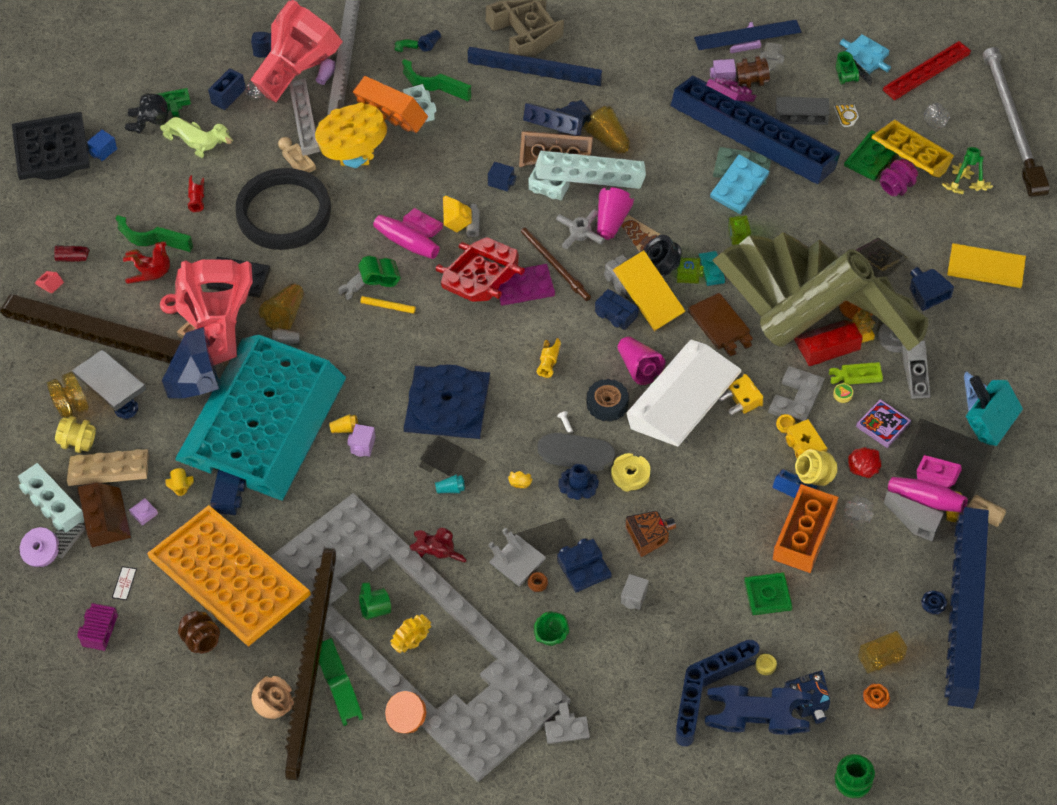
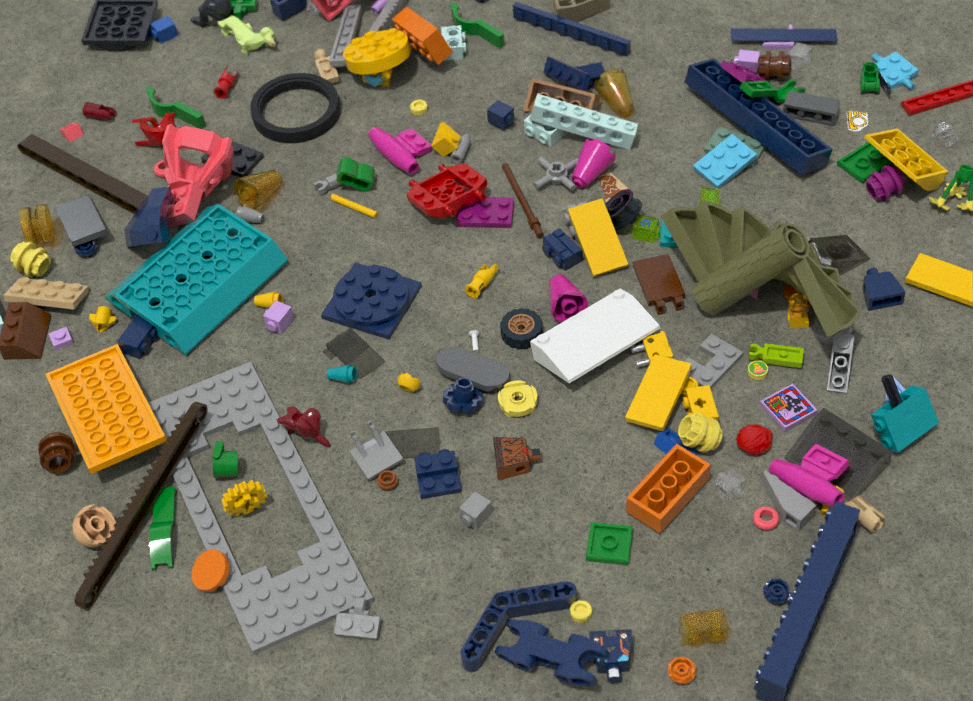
camera: 20 degrees right, 5 degrees down
white sticker [112,566,137,600] -> none
green hair [534,611,569,646] -> none
red slope [794,320,863,367] -> none
none -> light yellow tile [410,100,428,115]
none -> yellow tile [625,354,692,431]
none -> green piece [740,79,806,103]
none -> coral piece [753,506,779,530]

